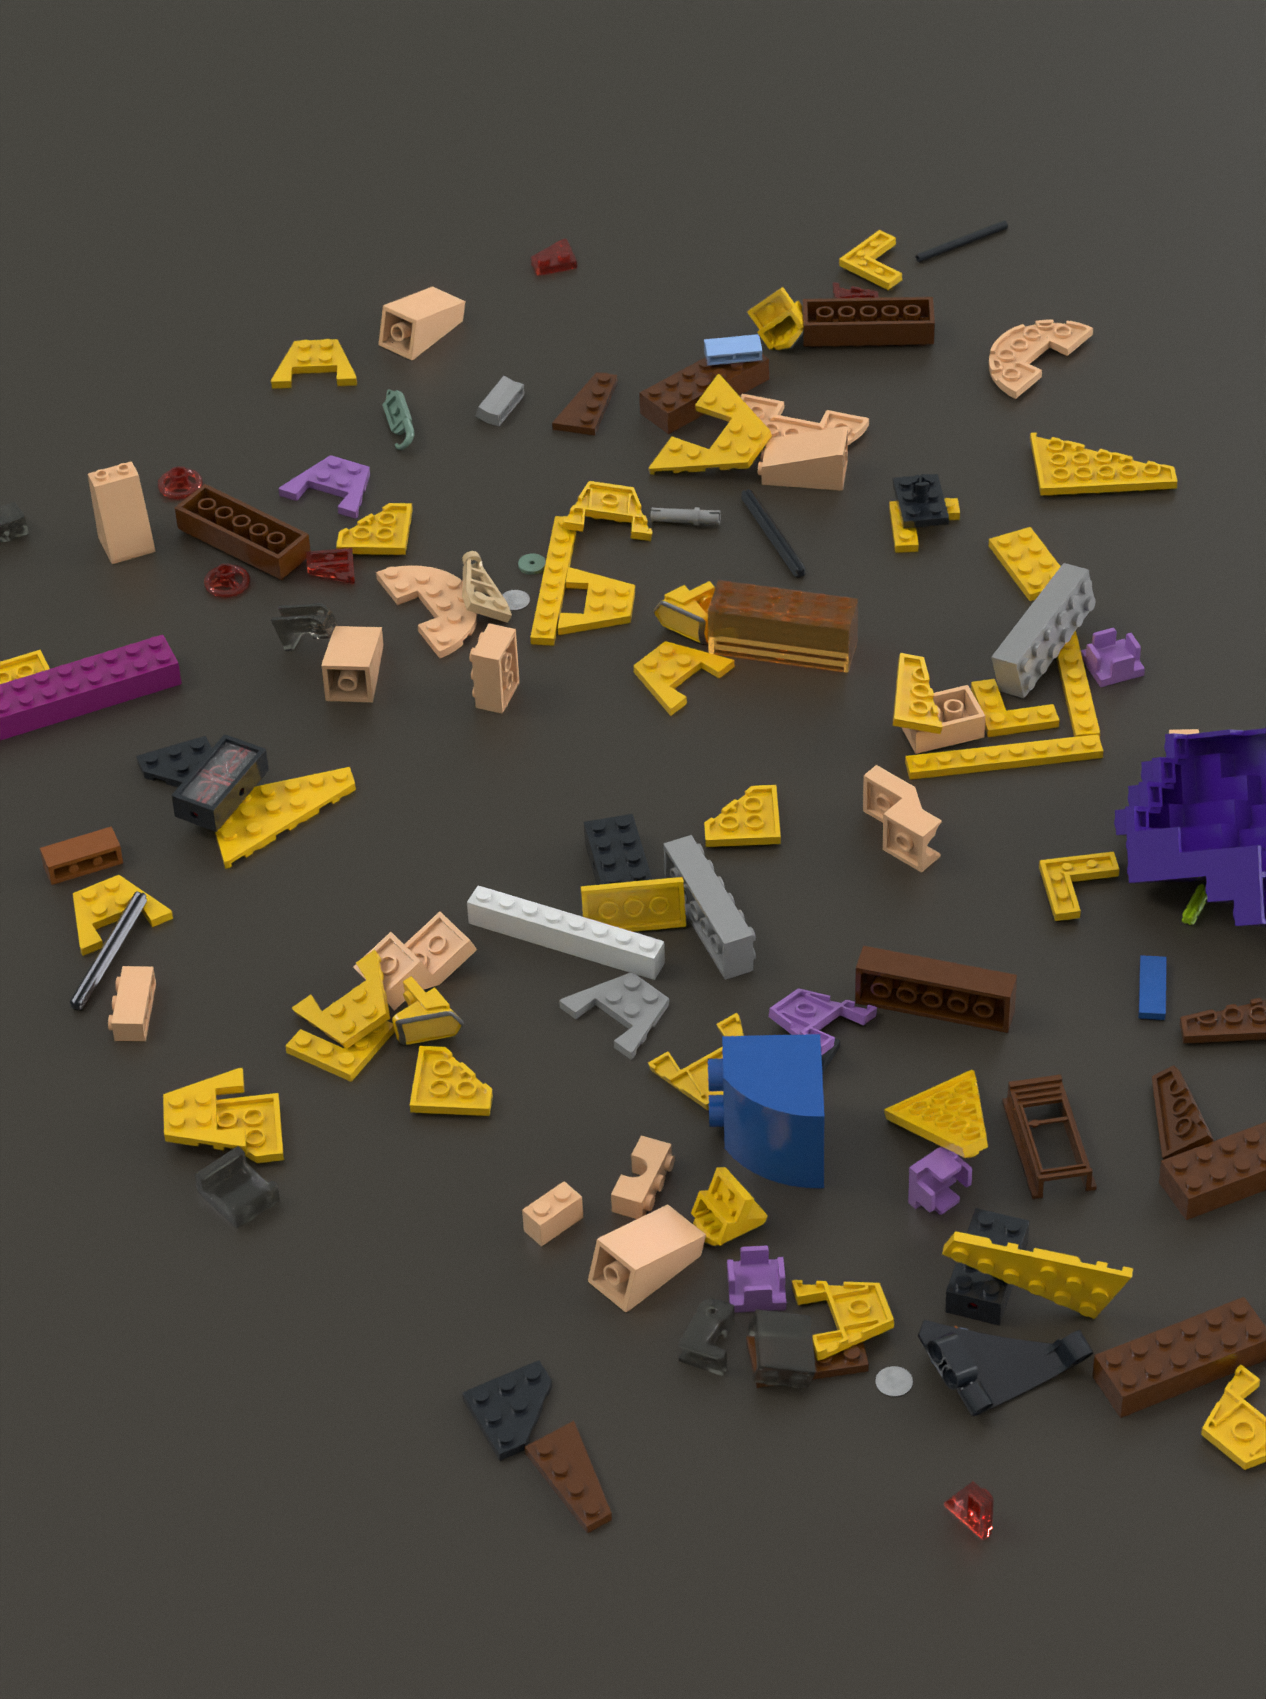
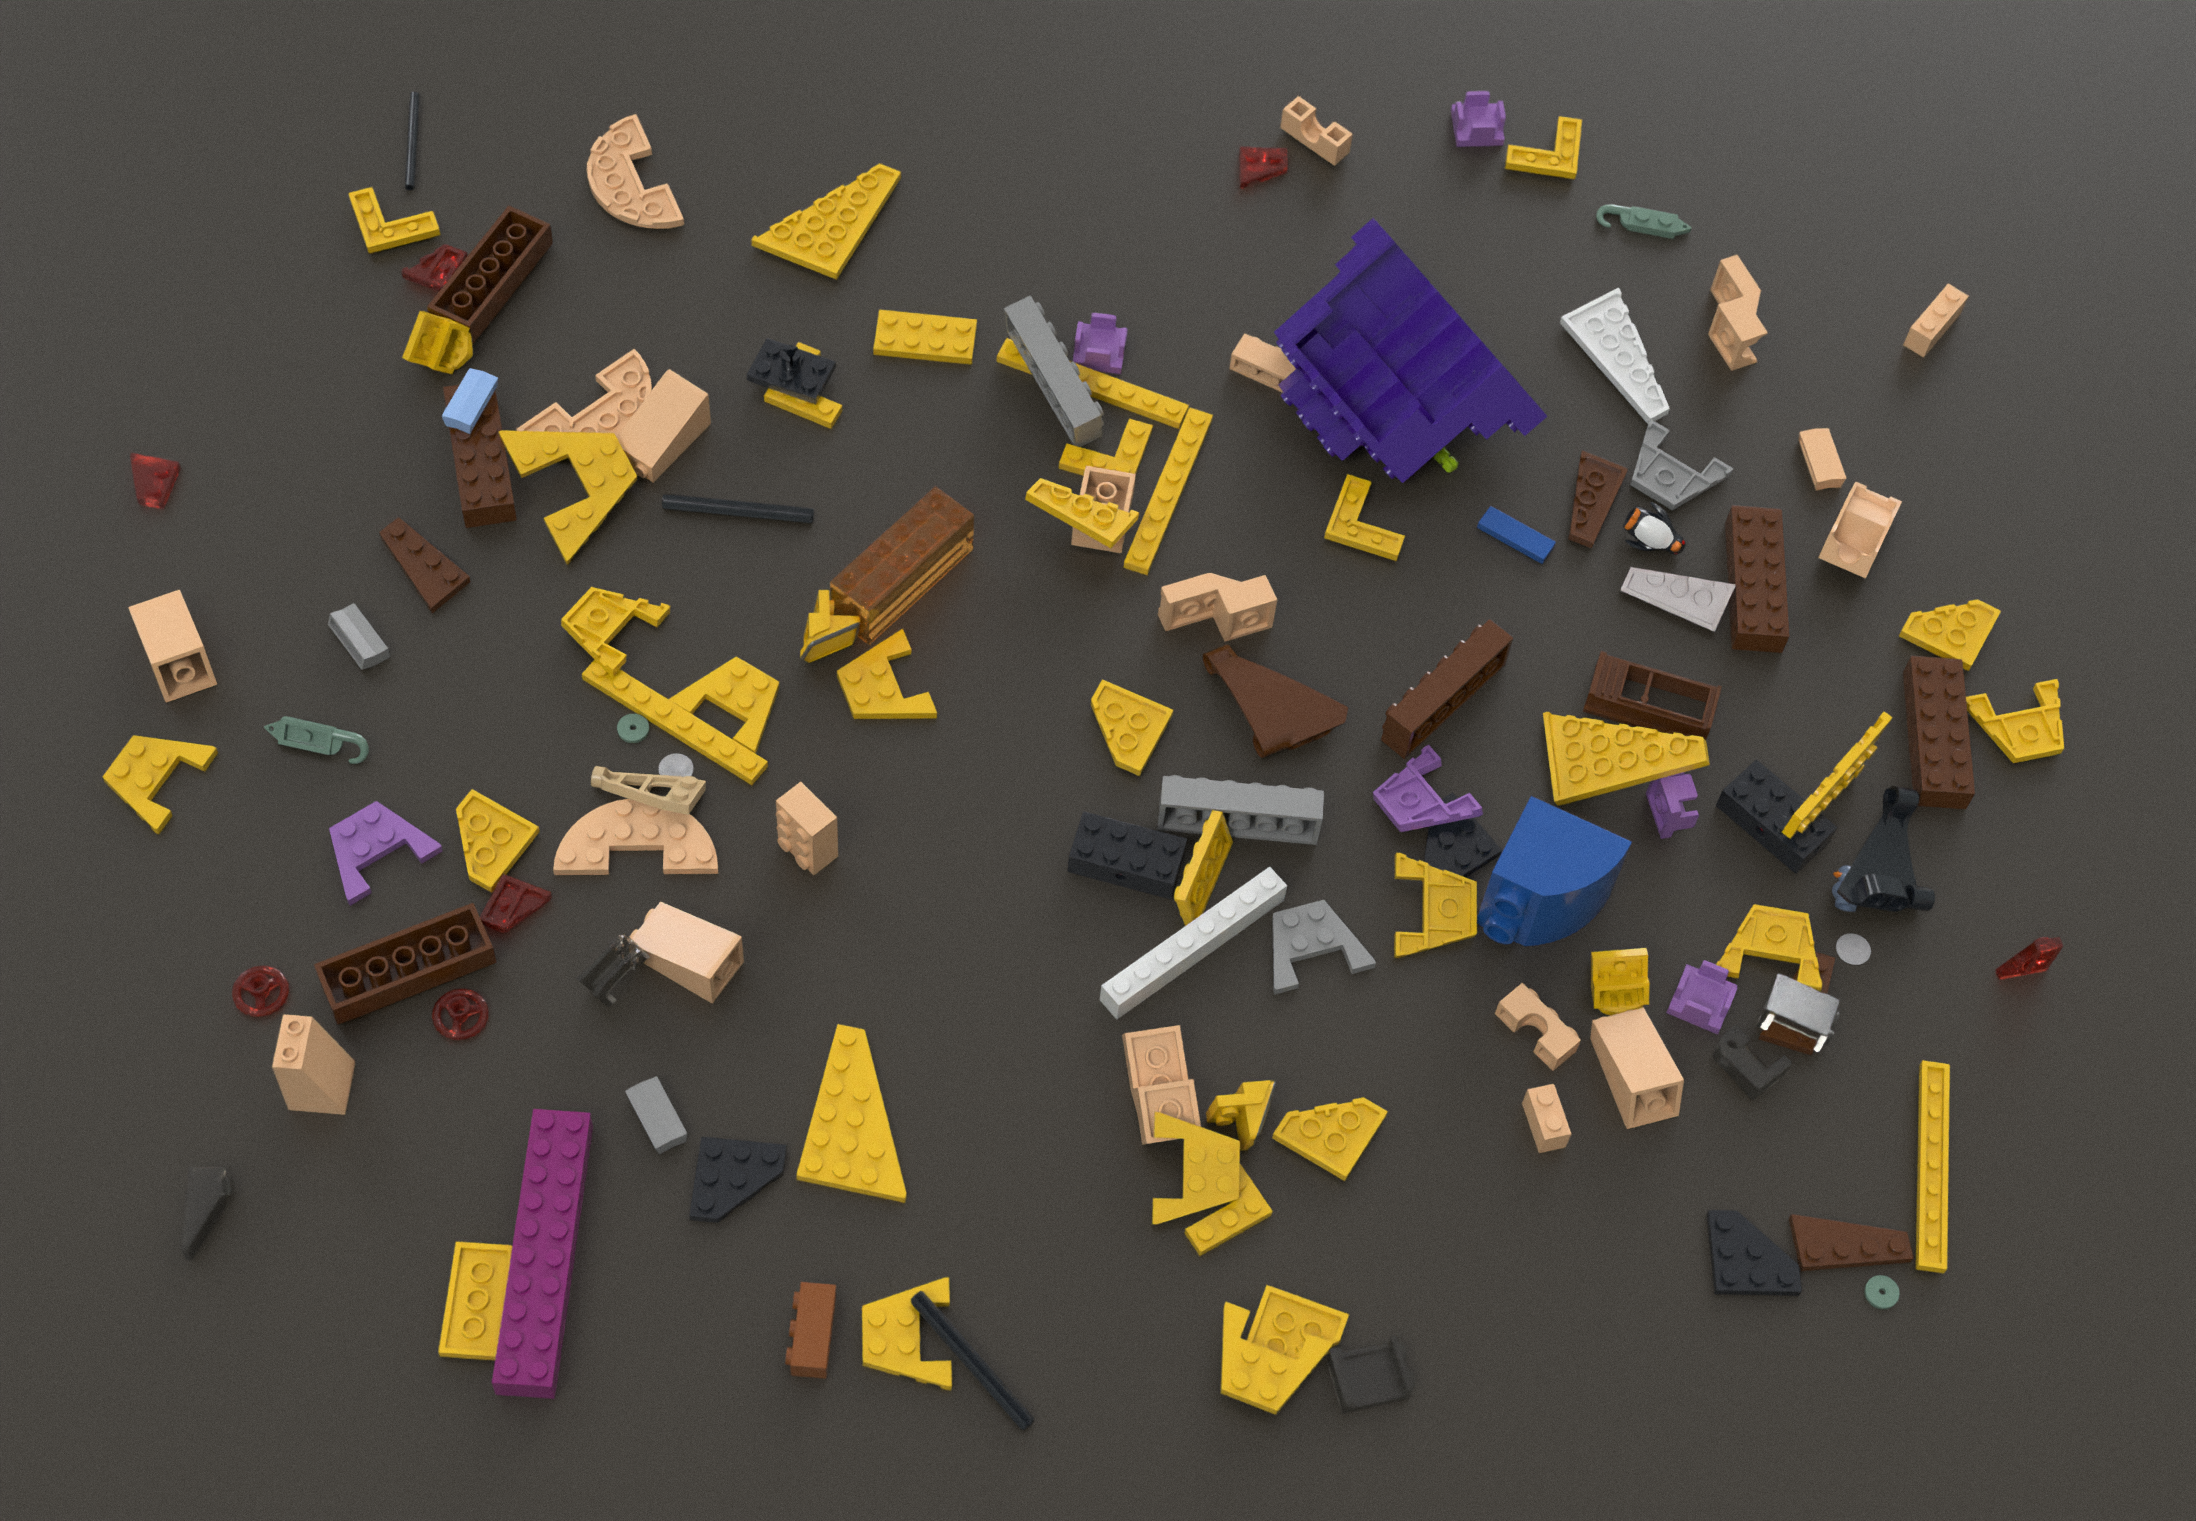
camera: 70 degrees left, 15 degrees up
light nougat brick [108,966,156,1042] -> none
black brick [171,734,269,832] -> none
light grey pin [651,507,721,526] -> none
none -> light grey piece [625,1076,687,1155]
none -> reddish brown panel [1202,644,1348,758]
none -> animal [1623,502,1686,555]
none -> sand green wheel [1864,1275,1900,1309]
none -> yellow plate [1916,1060,1950,1274]

